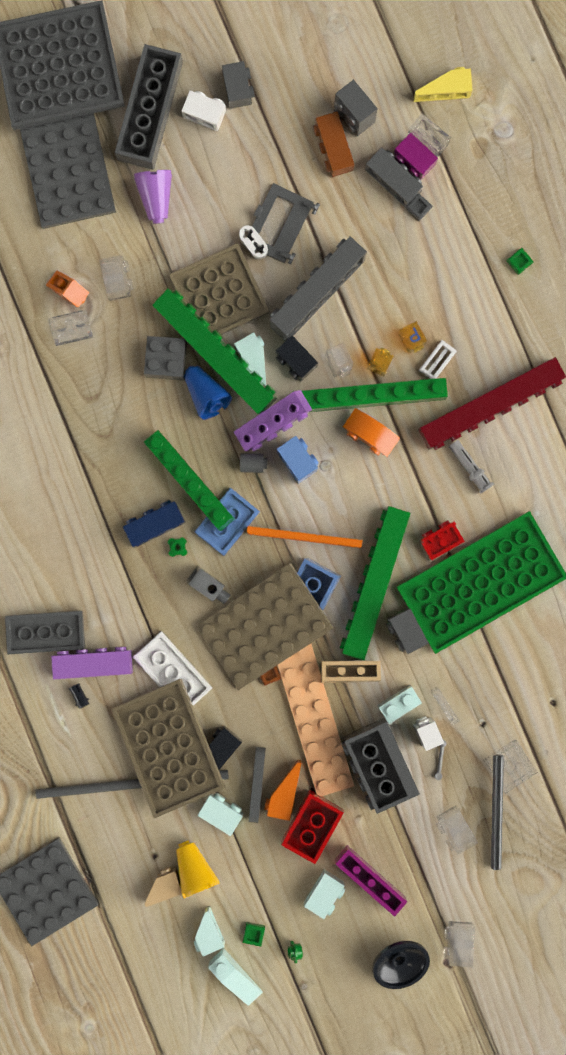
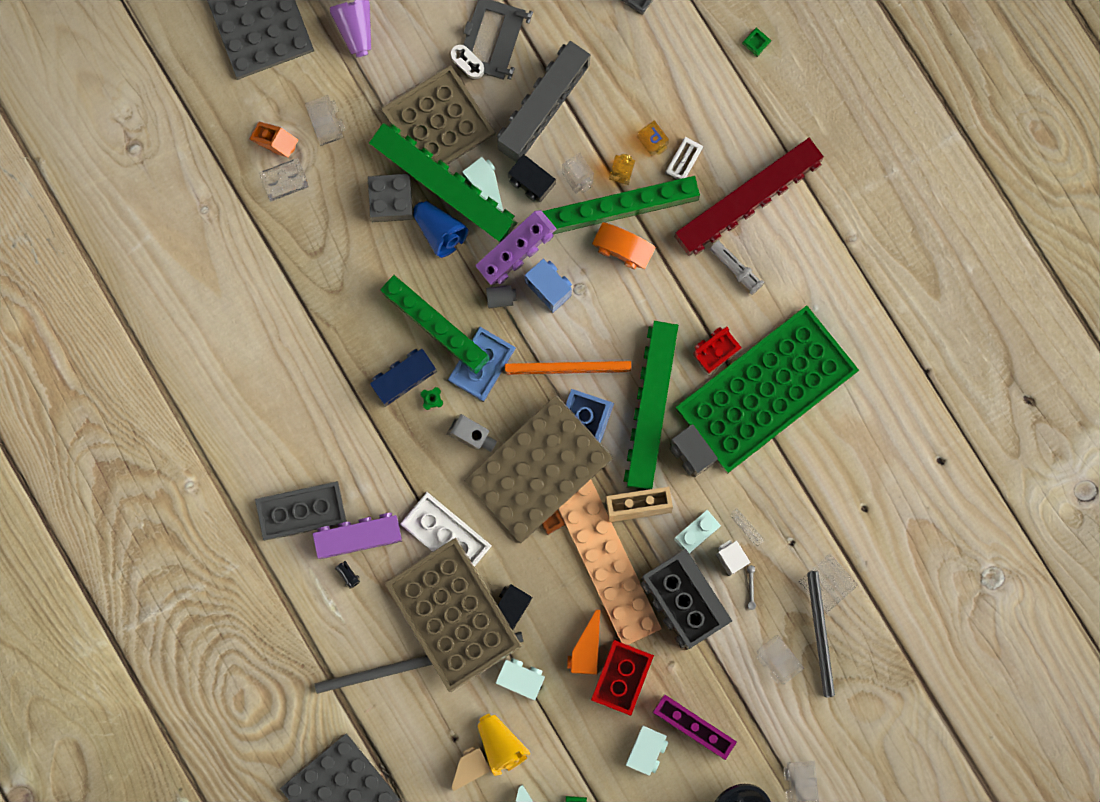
camera: 10 degrees left, 5 degrees down
dark grey beam [249,747,266,823] -> none

